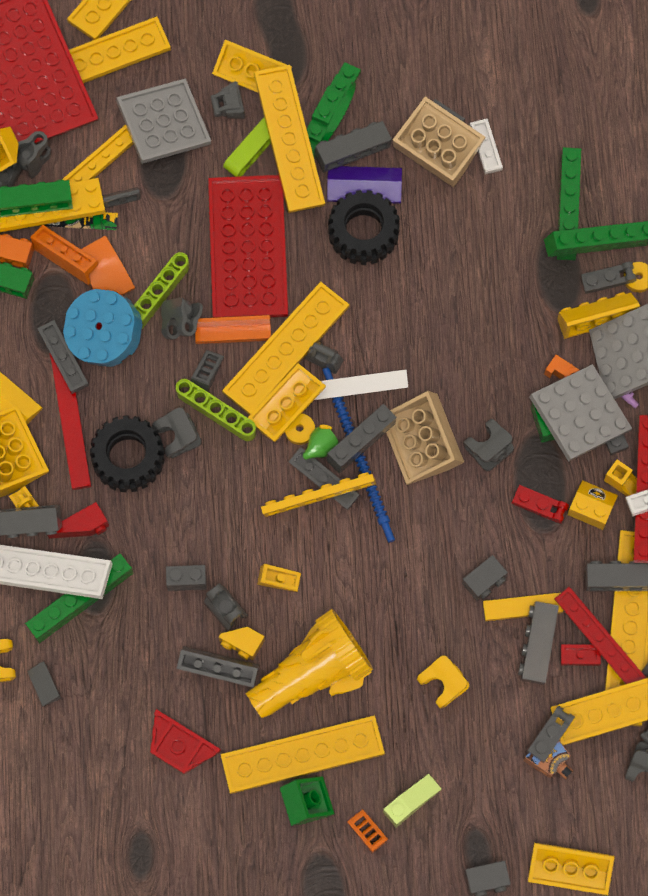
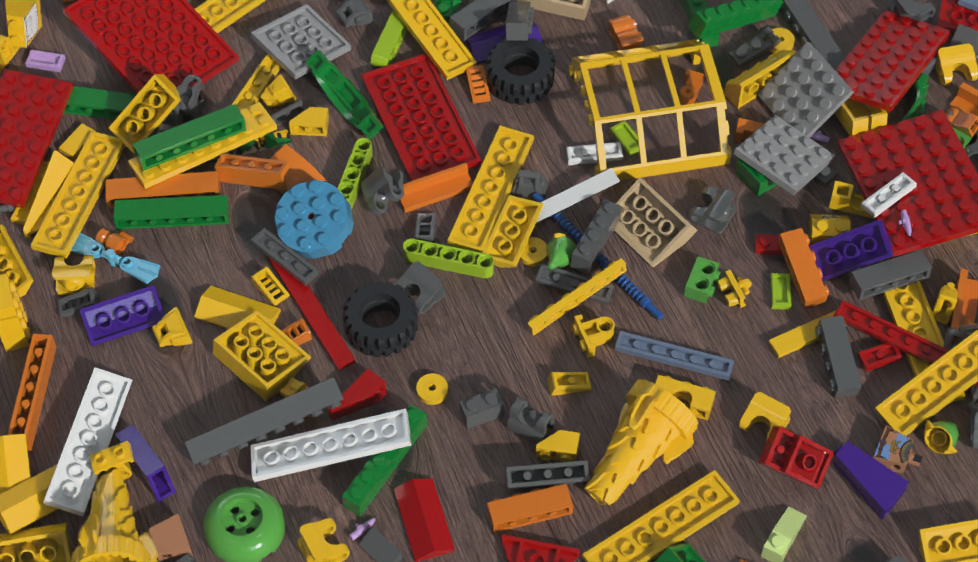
camera: 20 degrees left, 15 degrees down
dark grey brick [462,555,508,601] -> none
dark grey plate [527,706,575,763] -> none
none -> yellow slope [250,266,290,307]
none -> yellow piece [261,74,297,109]
none -> orange slope [281,318,312,346]
none -> yellow slope [289,107,329,136]
none -> green piece [306,49,384,139]
none -> lavender helmet [349,518,376,541]
none -> red slope [394,478,455,562]
none -> yellow piece [416,373,448,405]
none -> orange slope [466,65,491,104]
none -> orange brick [487,484,573,533]
none -> dark grey brick [506,1,534,40]
none -> white tile [566,142,623,166]
none -> yellow window [568,39,731,181]
none -> yellow pin [572,314,615,358]
none -> orange brick [608,14,643,50]
none -> lime tile [609,120,639,157]
none -> sand blue plate [615,331,734,380]
none -> yellow arch [655,375,716,421]
none -> orange leg [679,69,704,105]
none -> bright green brick [684,256,721,304]
none -> yellow hips [717,269,752,308]
none -> red slope [758,426,834,489]
none -> lime tile [770,273,792,310]
none -> orange brick [778,228,829,309]
none -> dark purple slope [809,220,893,282]
none -> dark purple slope [833,441,909,520]
none -> yellow hat [924,420,959,454]

